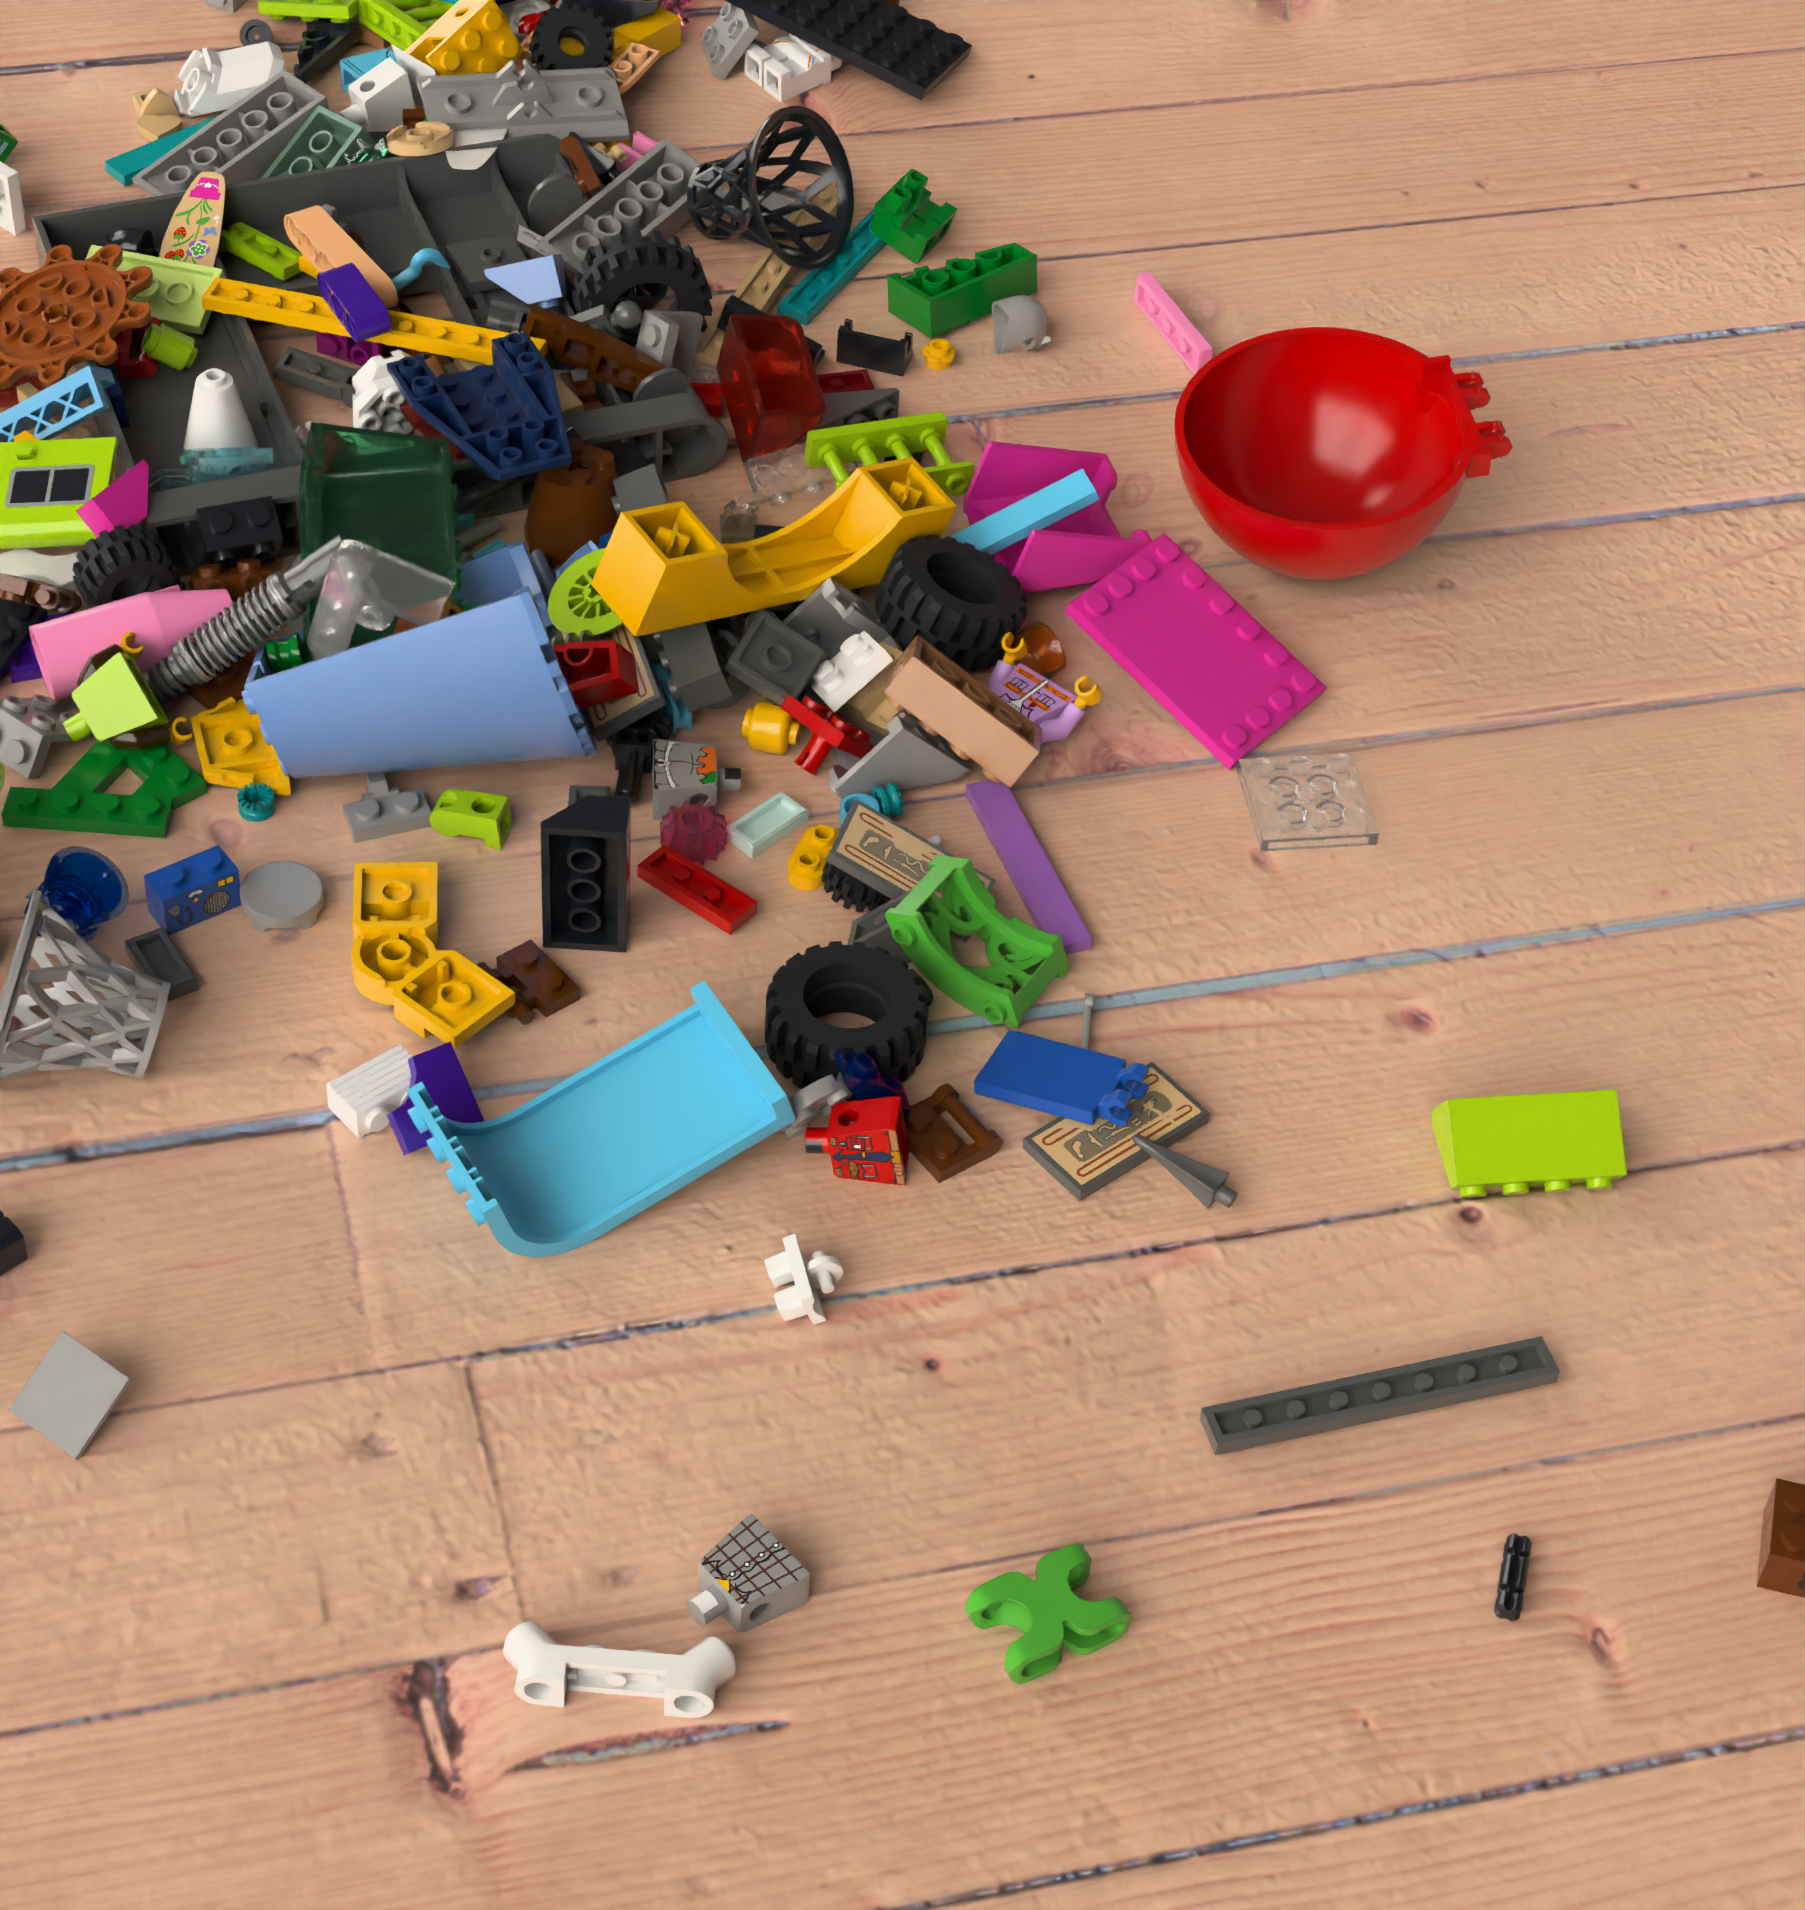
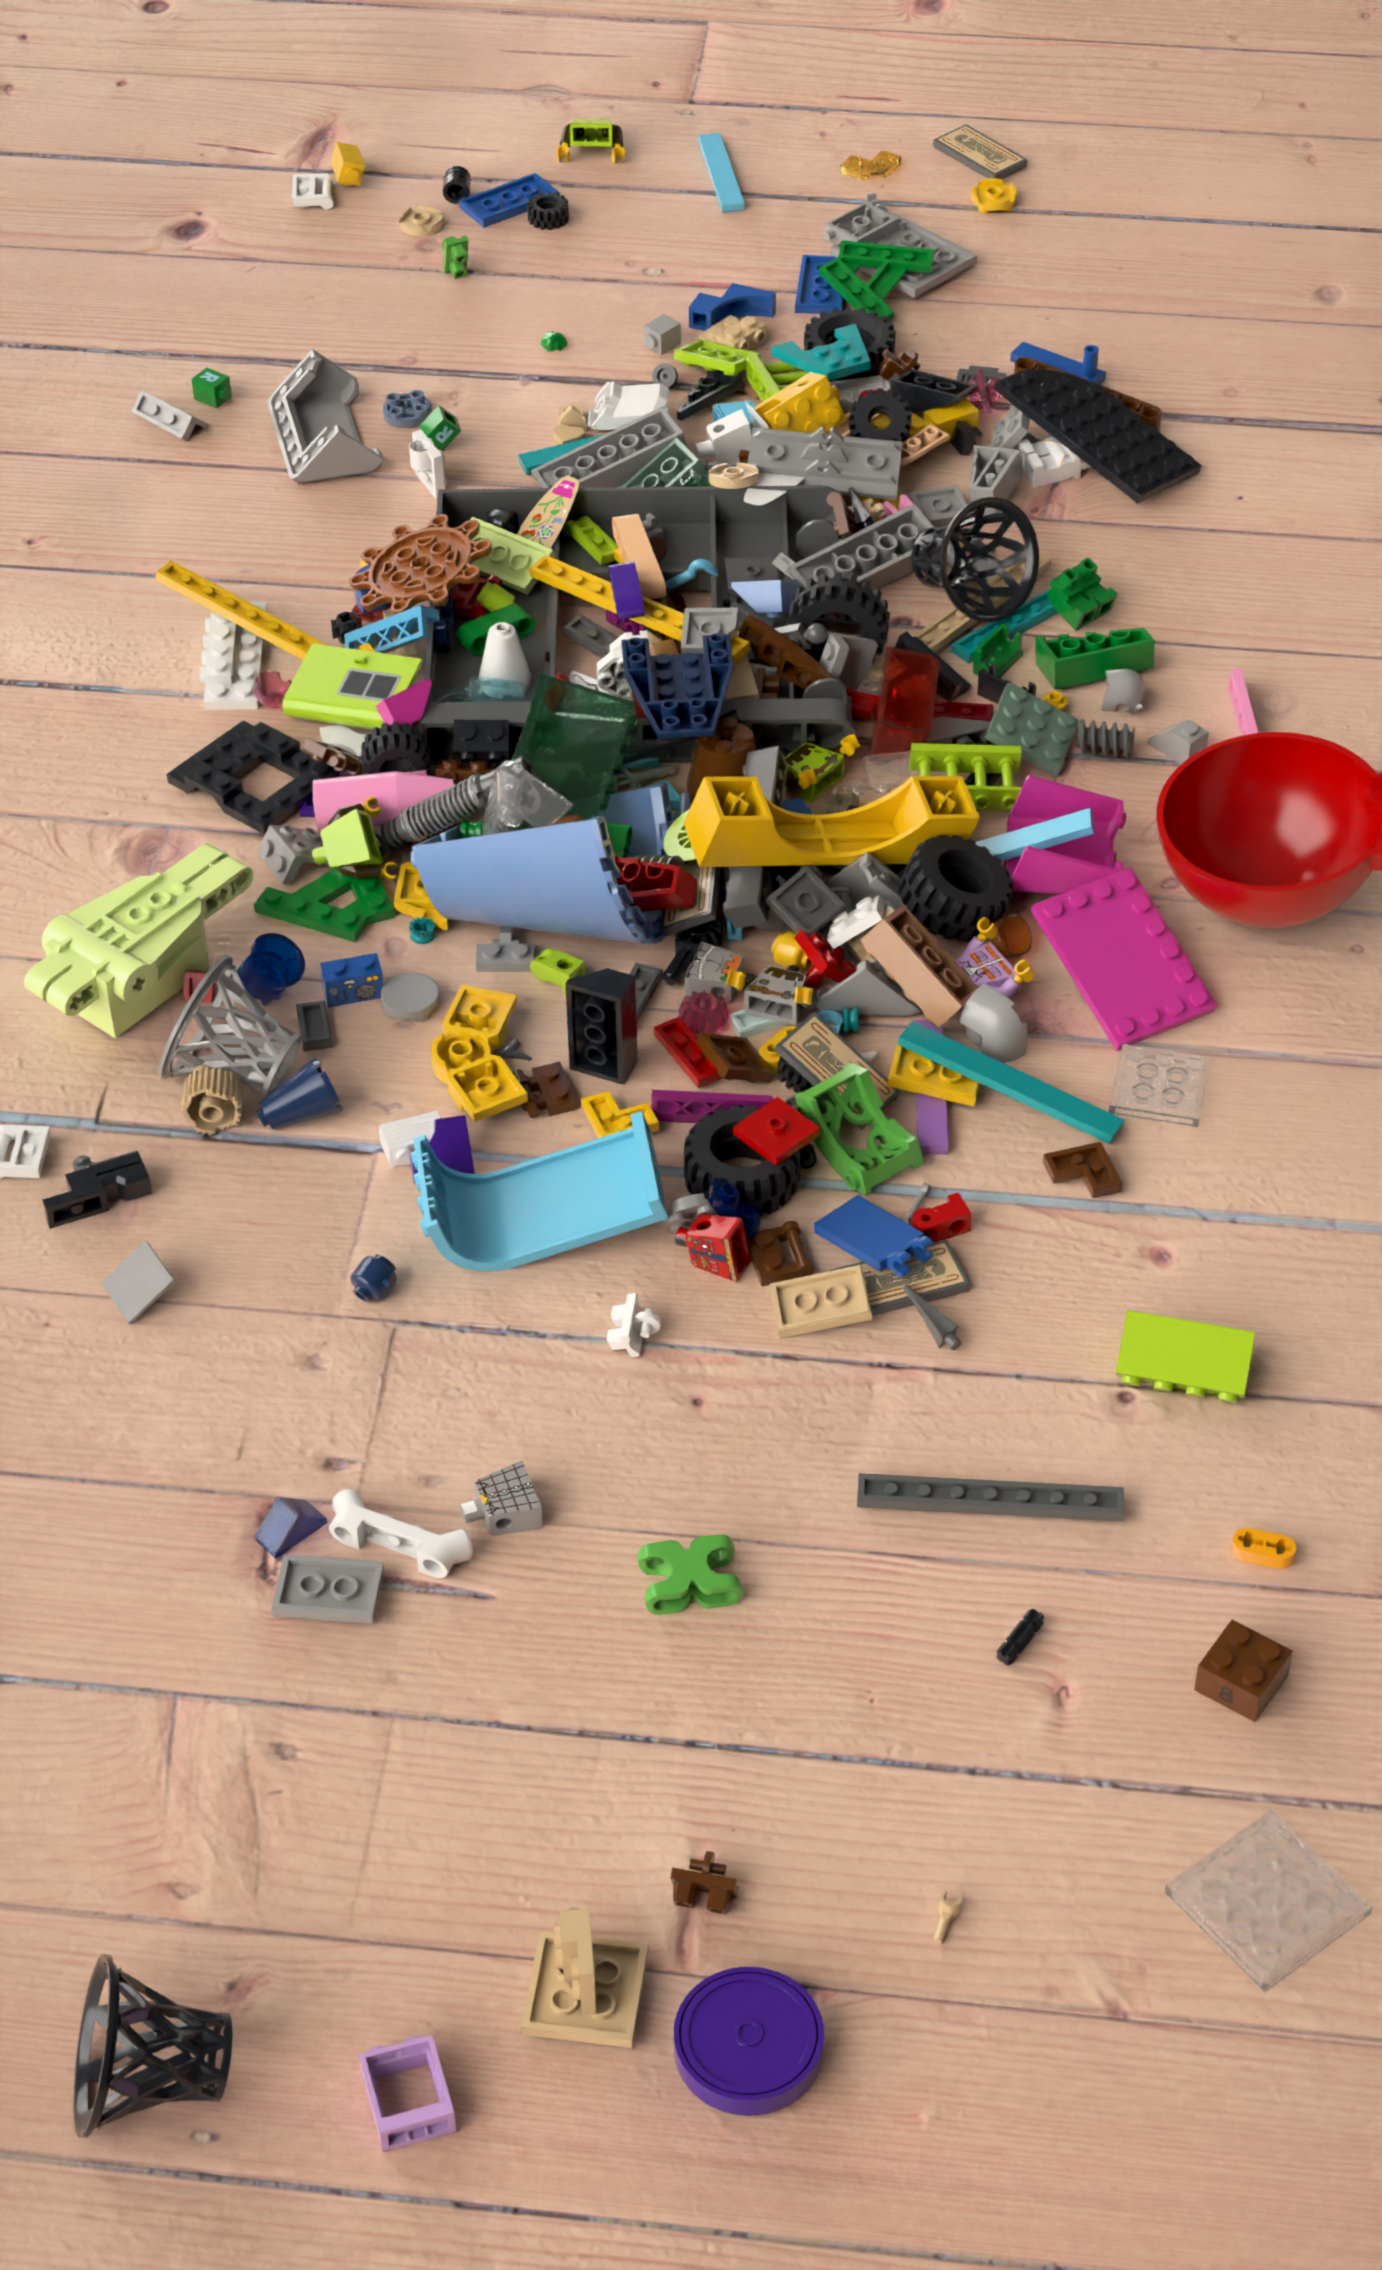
camera: 25 degrees right, 0 degrees up
none -> tan brick [181,1065,243,1136]
none -> clear blue slope [254,1497,328,1559]
none -> dark blue cone [256,1057,343,1130]
none -> light grey plate [271,1554,384,1624]
none -> dark blue head [350,1254,397,1302]
none -> green beam [456,603,535,656]
none -> dark grey bar [491,1038,532,1061]
none -> green piece [541,331,567,351]
none -> yellow plate [581,1091,659,1138]
none -> magenta fence [651,1089,774,1124]
none -> light grey plate [681,608,739,654]
none -> reddish brown plate [696,1033,775,1083]
none -> torso [726,965,816,1026]
none -> red plate [733,1097,820,1166]
none -> tan tile [769,1265,873,1339]
none -> torso [781,734,860,804]
none -> yellow tile [887,1041,979,1107]
none -> teal tile [898,1021,1125,1144]
none -> light grey plate [909,485,971,527]
none -> red leg [913,1192,971,1243]
none -> black tile [950,421,982,455]
none -> light grey brick [960,983,1028,1063]
none -> light grey wedge [969,445,1023,516]
none -> green hinge [973,623,1023,678]
none -> sand green plate [985,682,1079,777]
none -> reddish brown plate [1043,1142,1122,1198]
none -> dark grey piece [1077,719,1135,758]
none -> light grey slope [1148,719,1209,765]
none -> light orange beam [1232,1528,1296,1569]

